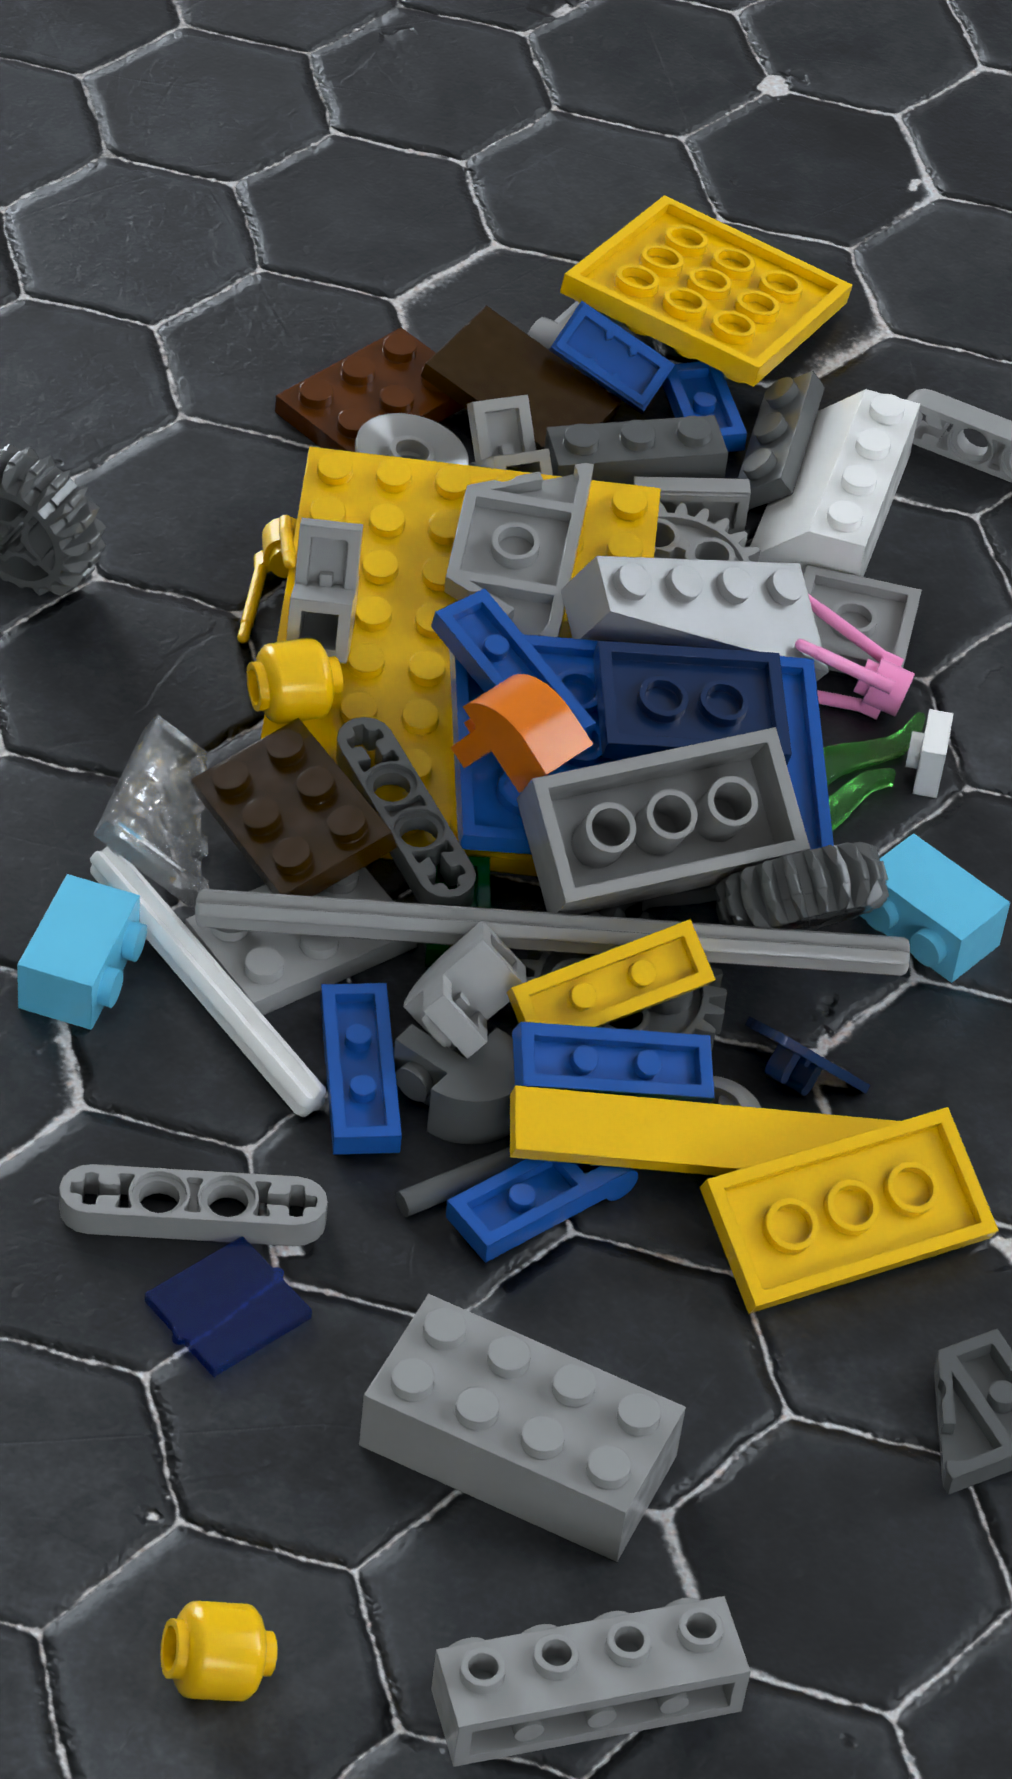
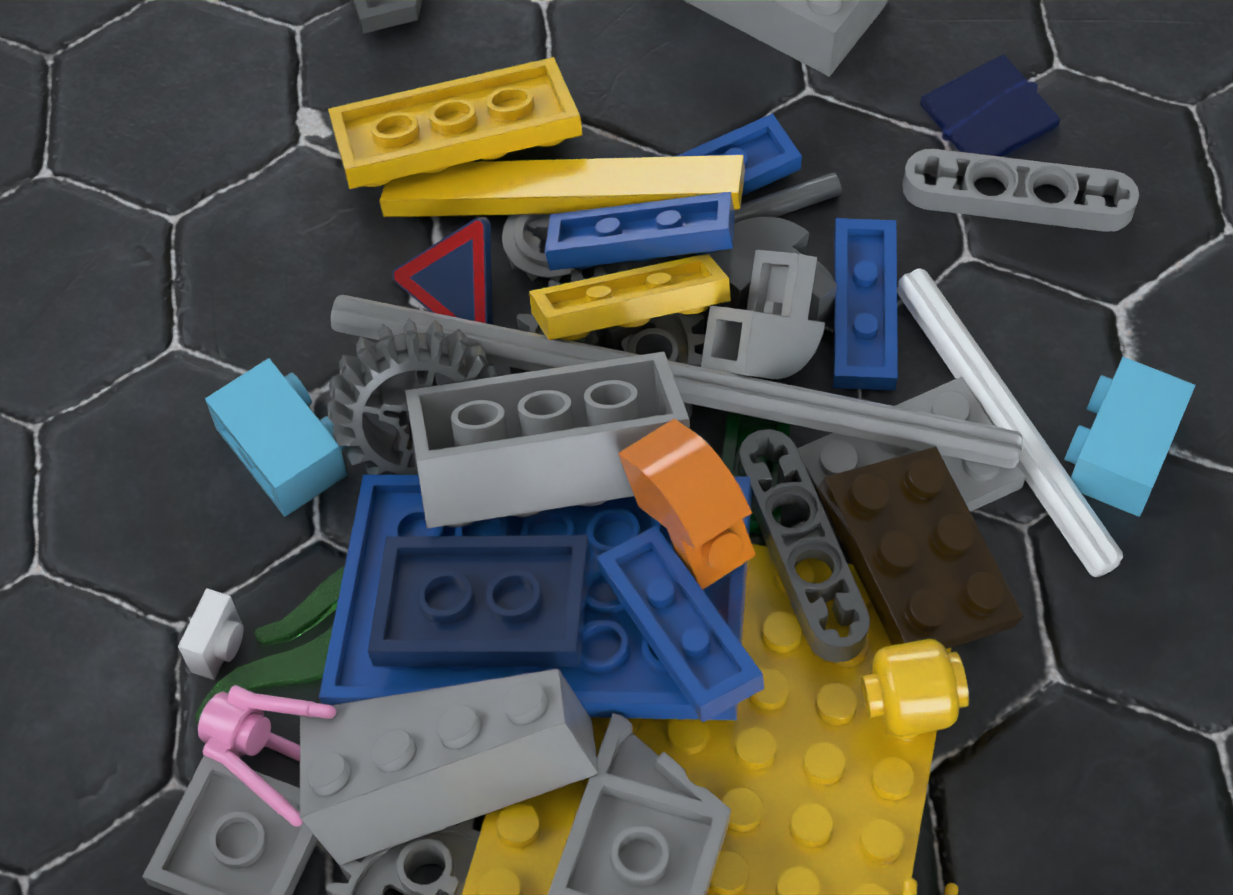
camera: 165 degrees left, 15 degrees up
clear wing [93,715,209,911] -> none
light grey brick [286,517,363,664] -> none

